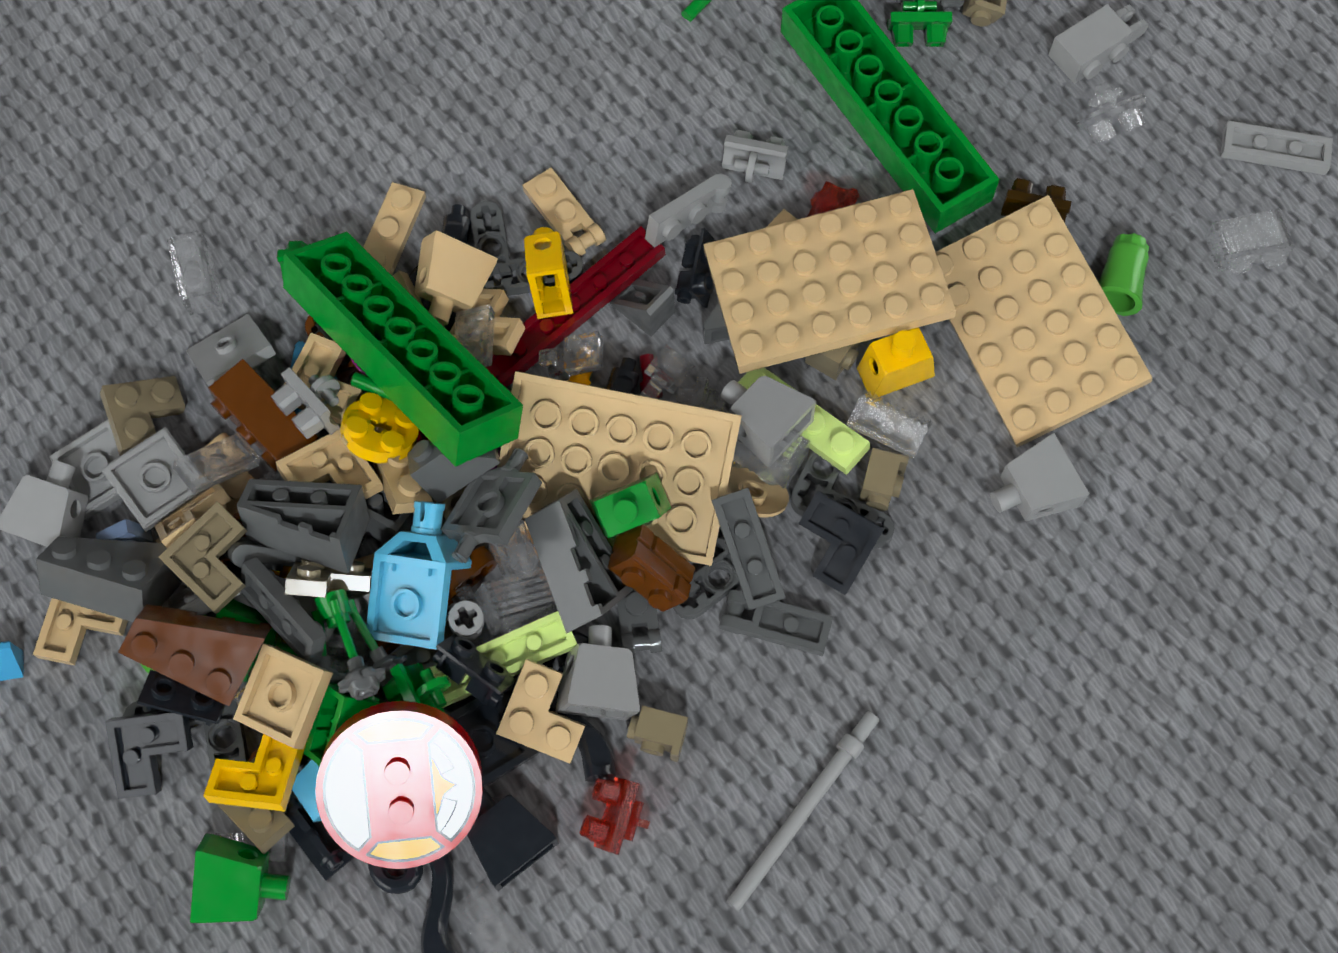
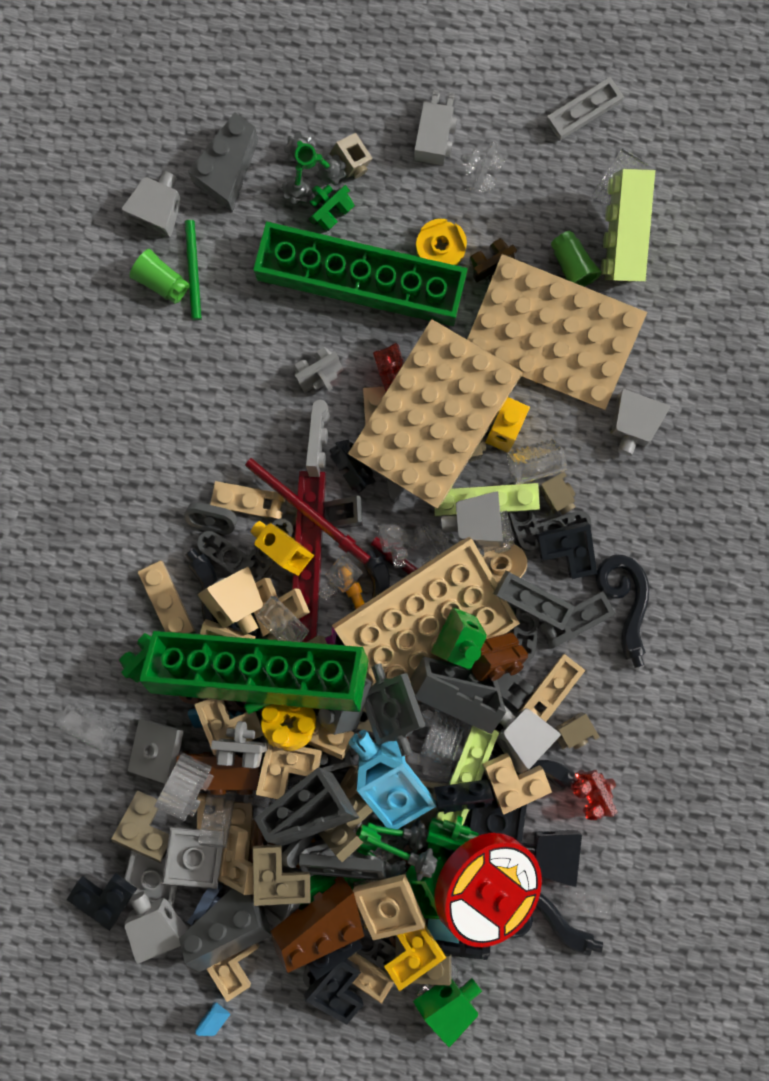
camera: 40 degrees left, 15 degrees up
light grey bush [448,600,484,641] -> none
light grey bar [726,711,879,912] -> none
none -> black plate [66,873,137,931]
none -> clear brick [154,753,214,821]
none -> dark grey plate [184,502,237,535]
none -> dark red bar [245,458,371,565]
none -> tan plate [348,953,394,1004]
none -> yellow plate [416,219,467,266]
none -> tan plate [519,654,585,722]
none -> black plant [596,555,649,668]
none -> yellowish green brick [601,169,655,281]

